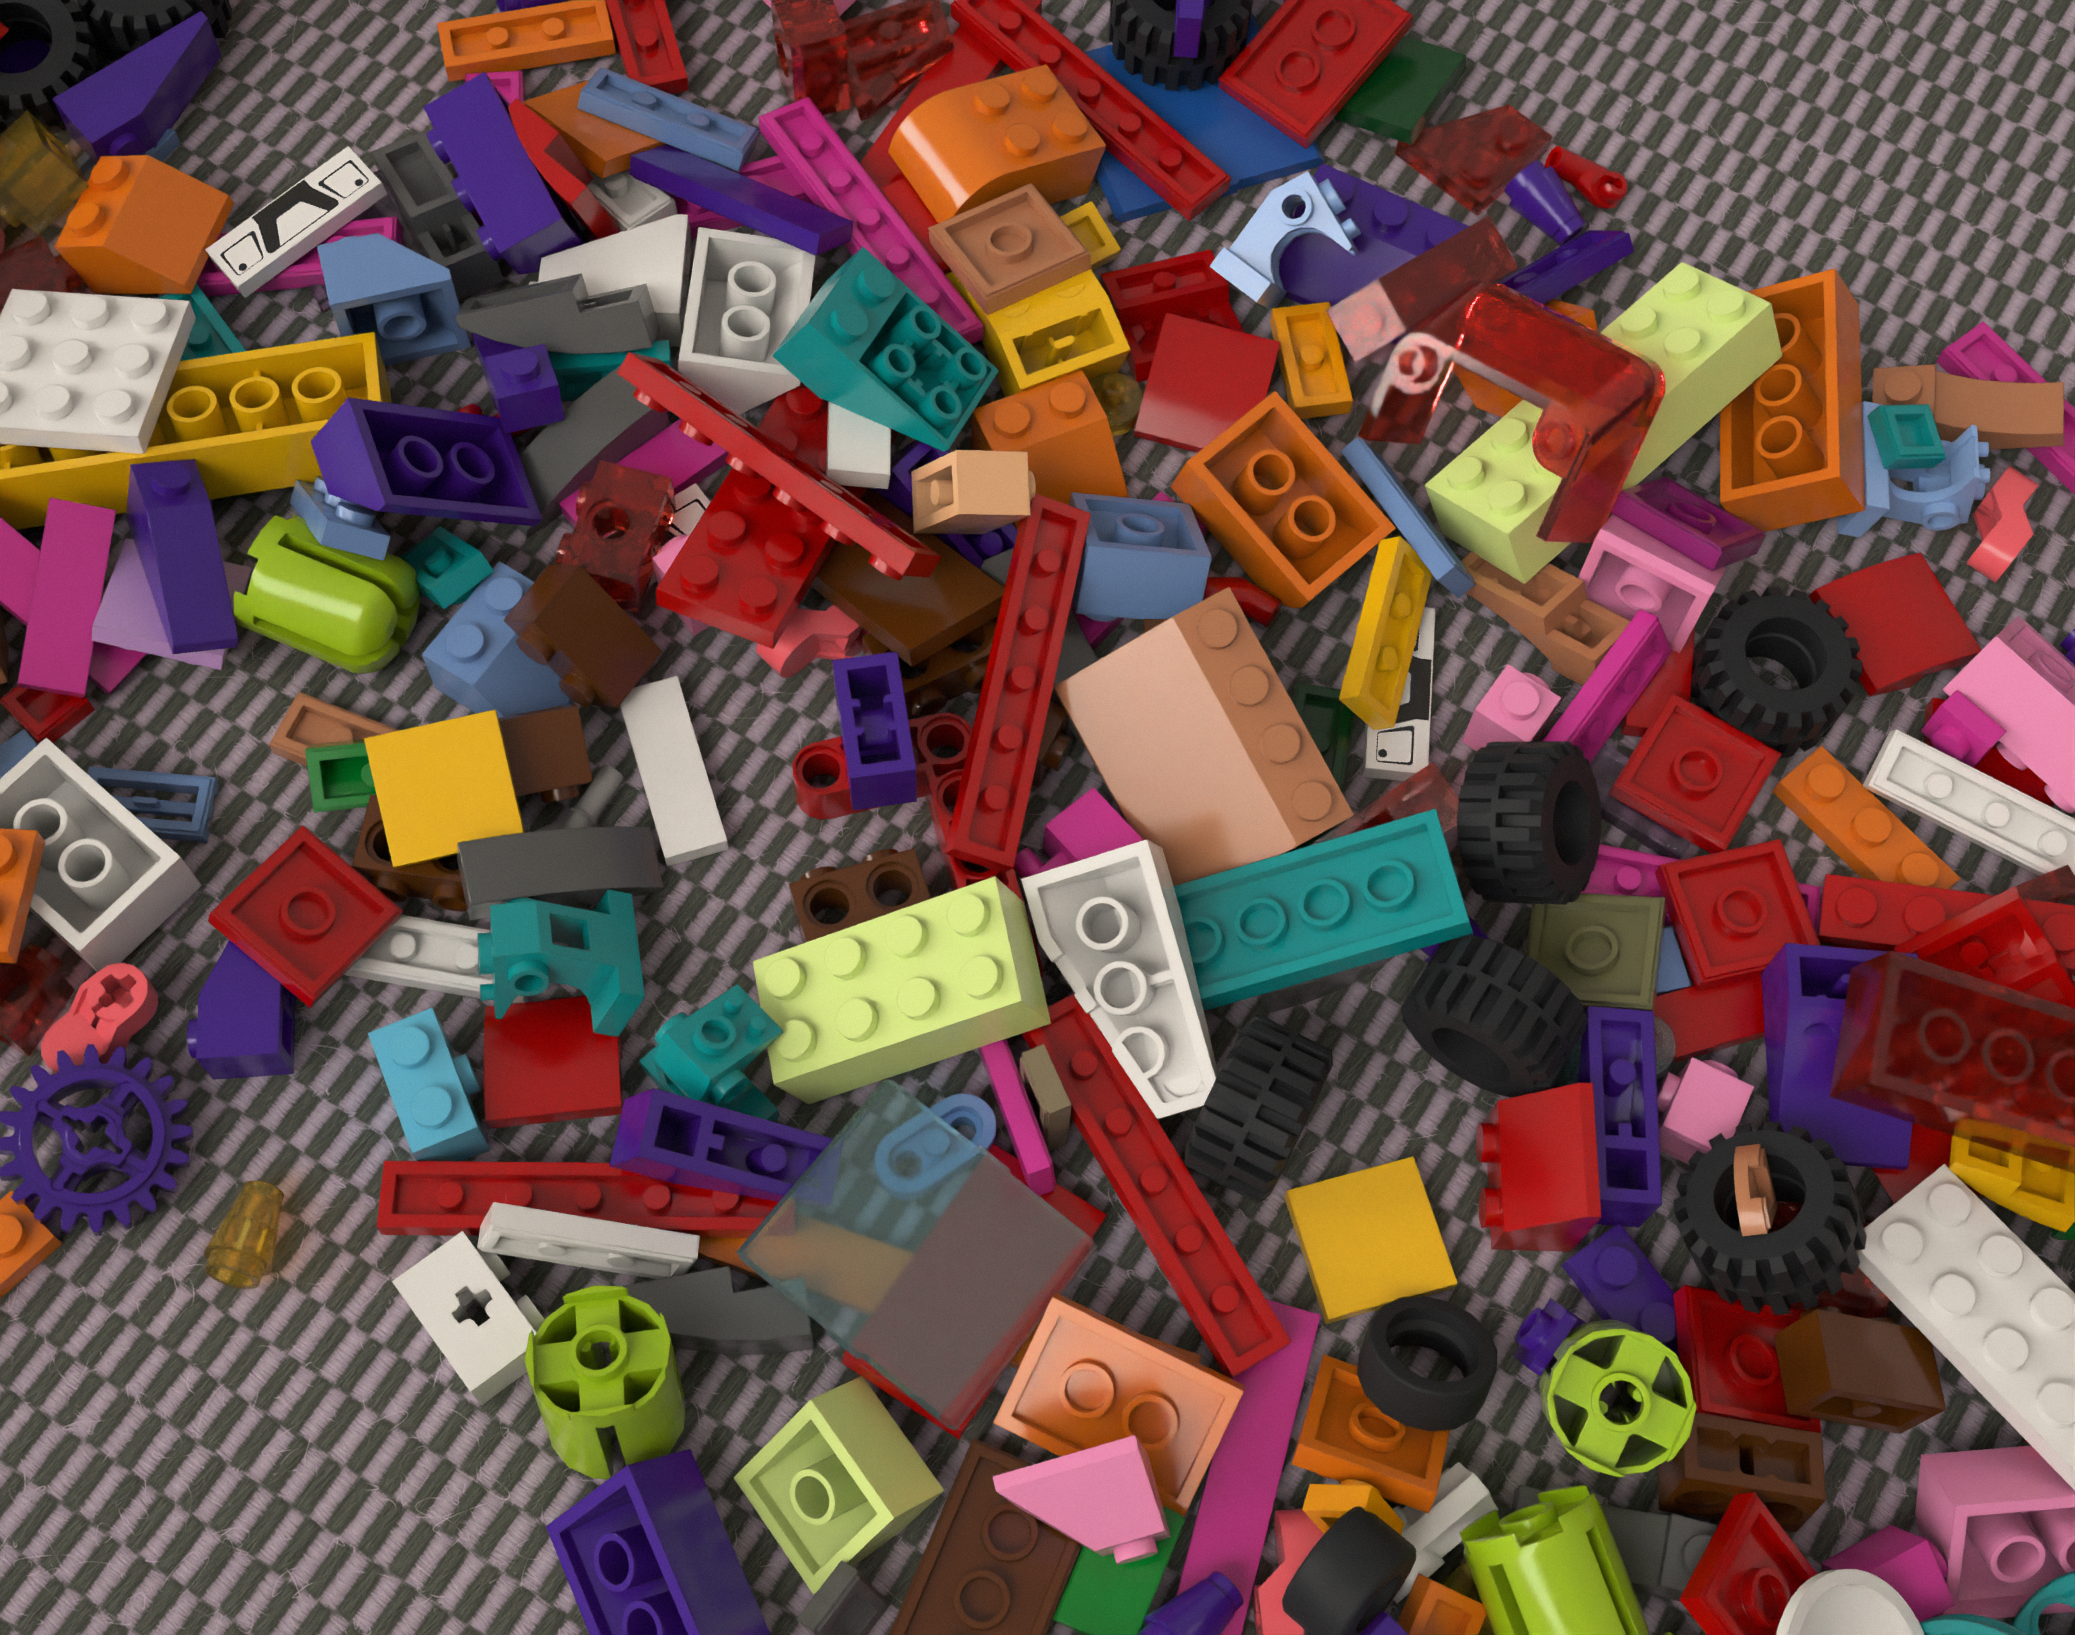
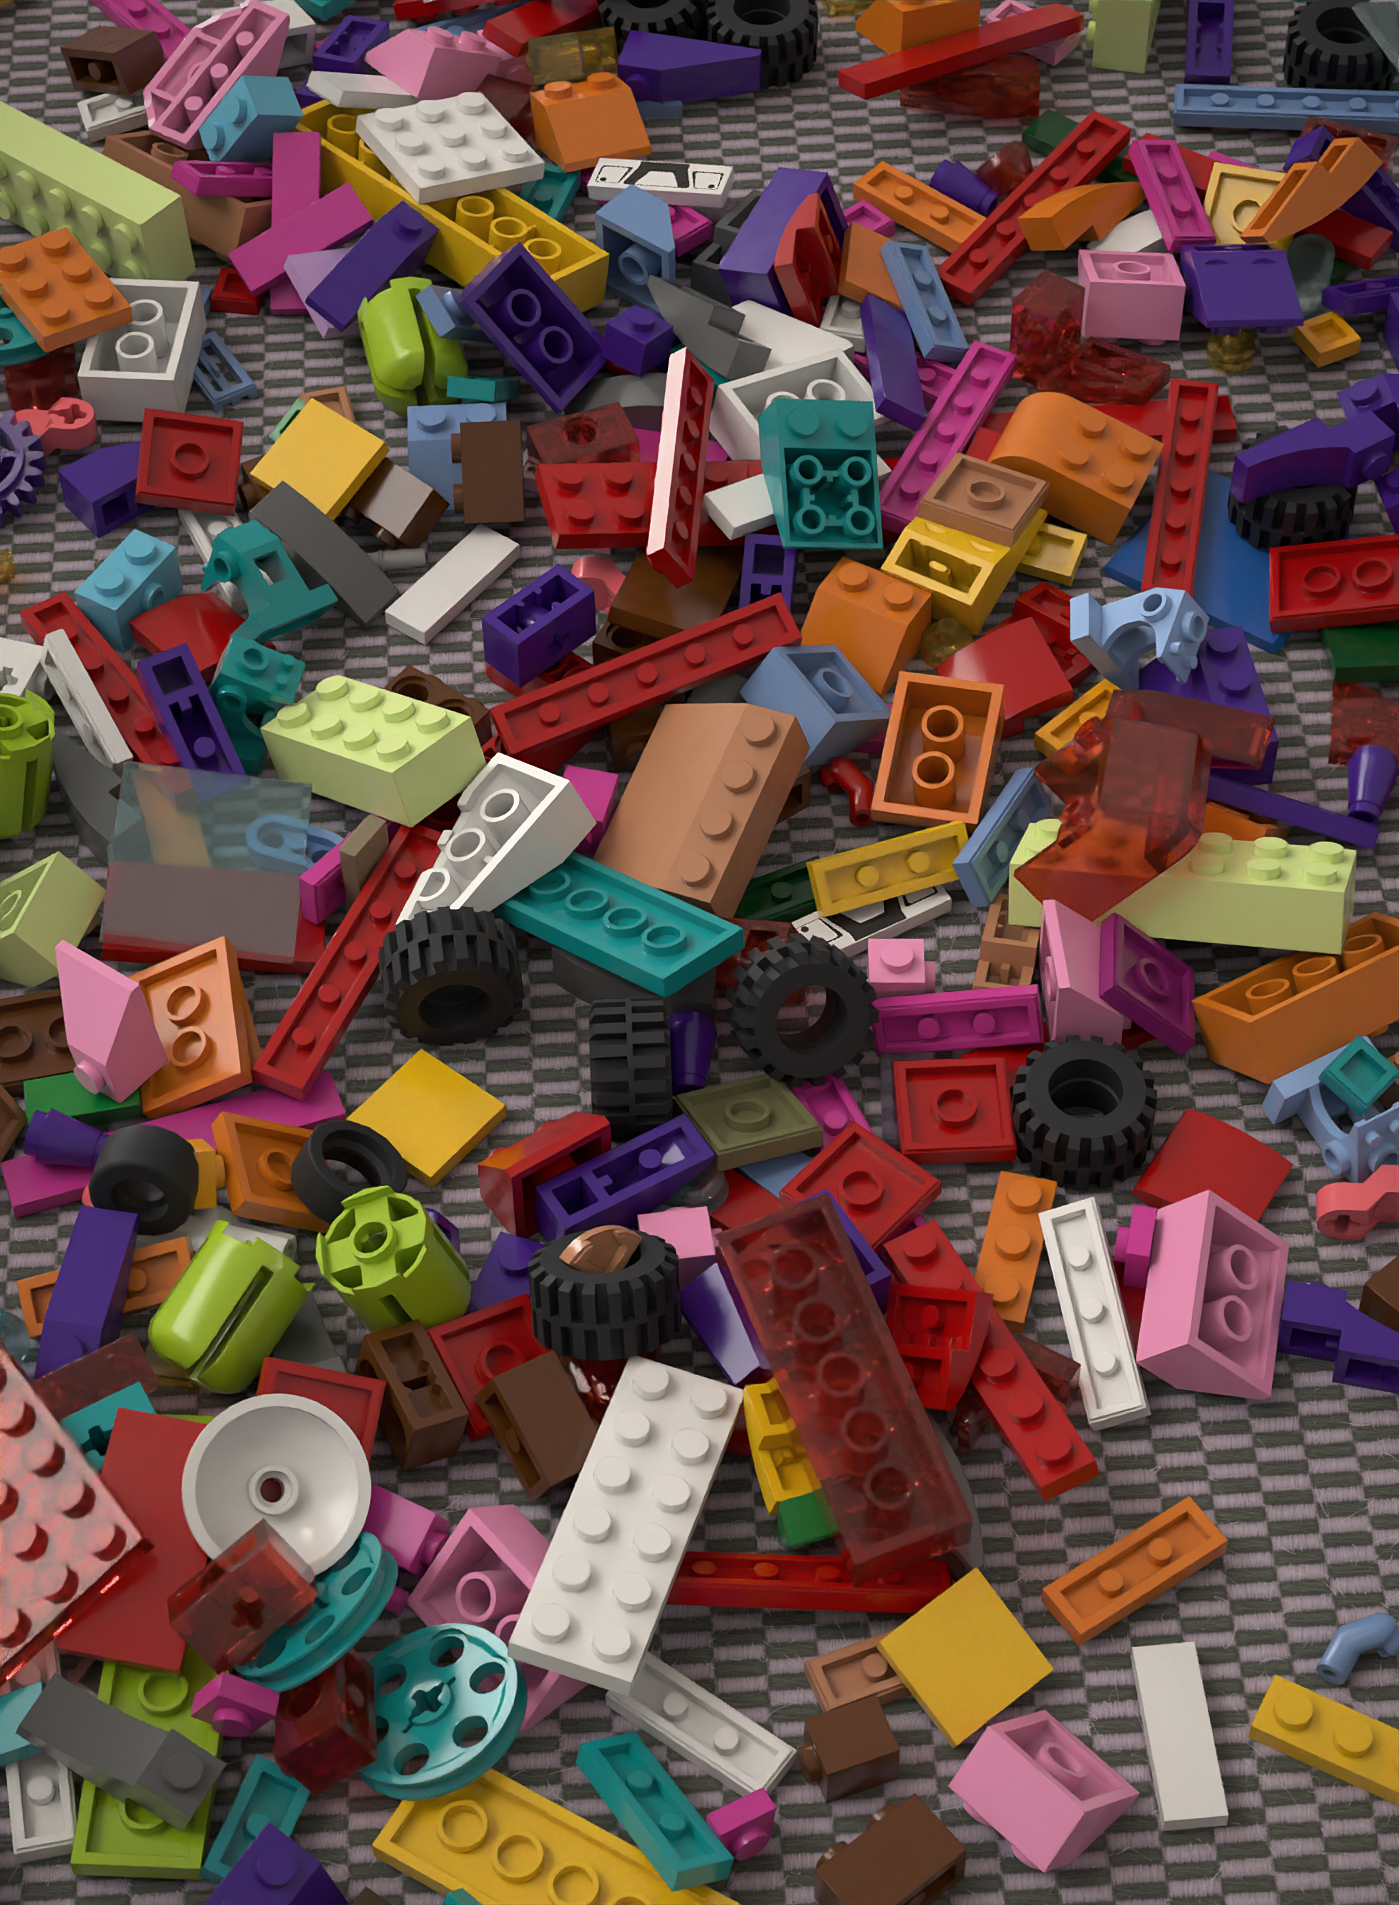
camera: 60 degrees right, 15 degrees down
light nougat brick [911,450,1036,534] -> none

